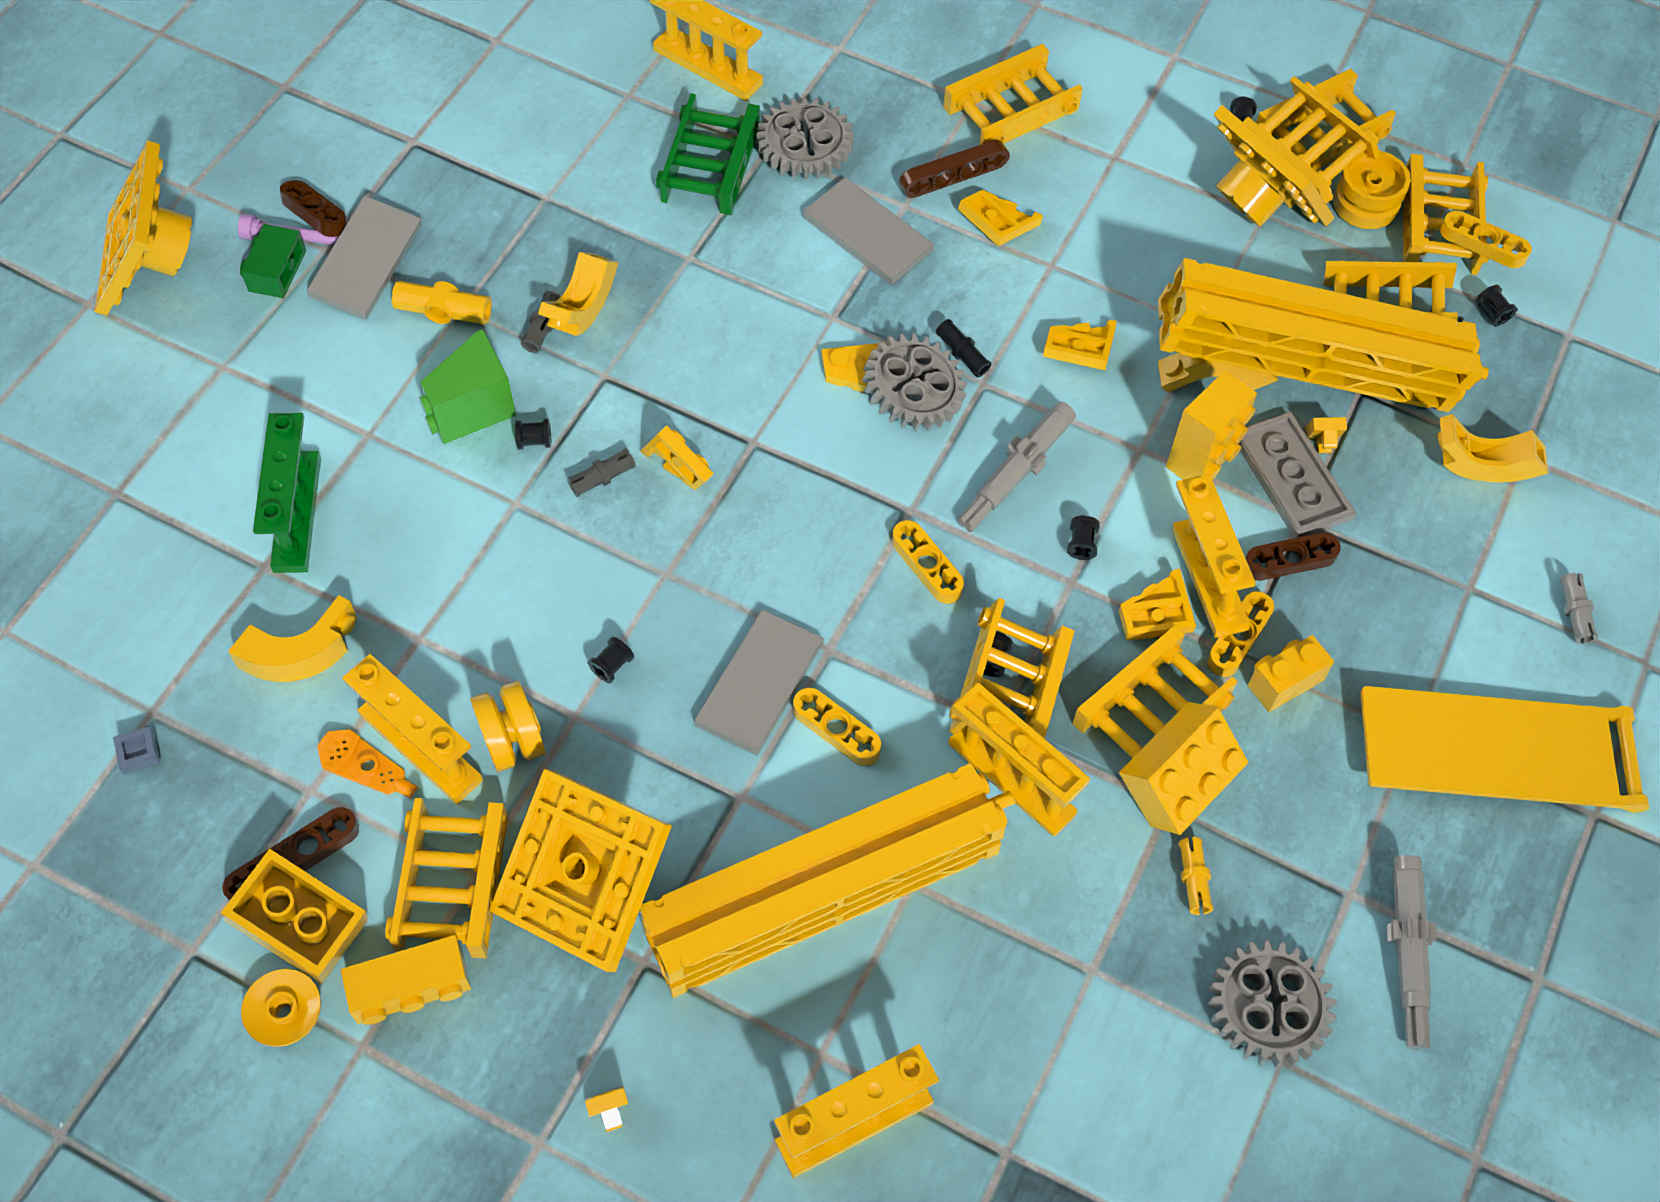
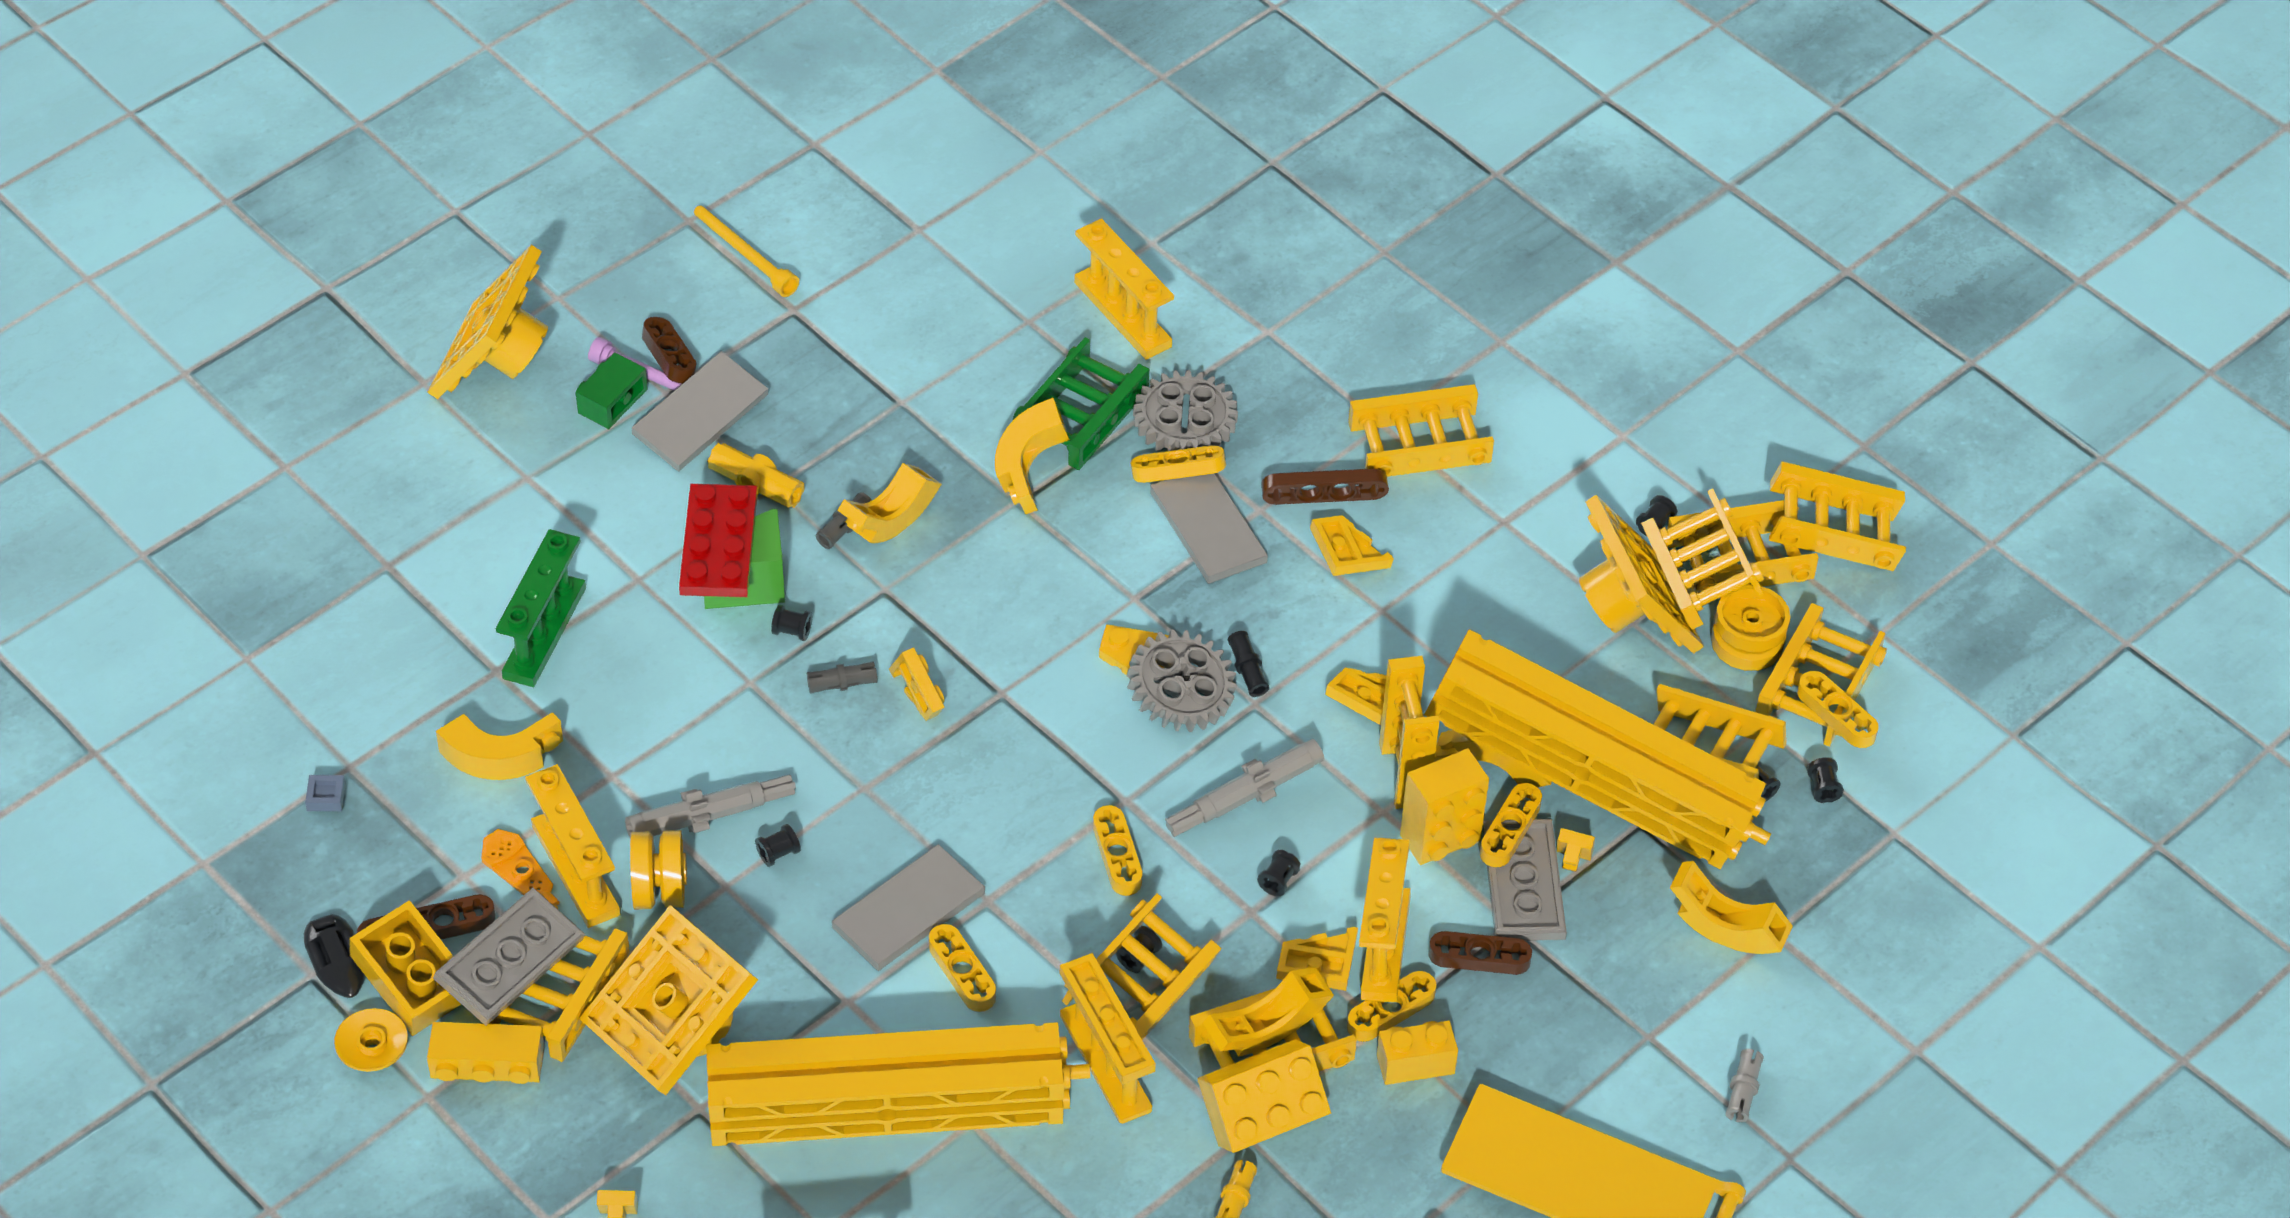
camera: 20 degrees right, 10 degrees down
none -> black piece [303,914,365,998]
none -> light grey tile [433,888,585,1026]
none -> light grey piece [625,774,796,839]
none -> red plate [679,484,758,597]
none -> yellow piece [694,205,799,297]
none -> yellow arch [995,398,1069,514]
none -> yellow beam [1130,445,1226,483]
none -> yellow arch [1203,967,1334,1057]
none -> yellow fence [1379,656,1440,809]
none -> yellow beam [1480,783,1542,867]
none -> yellow fence [1769,461,1906,571]

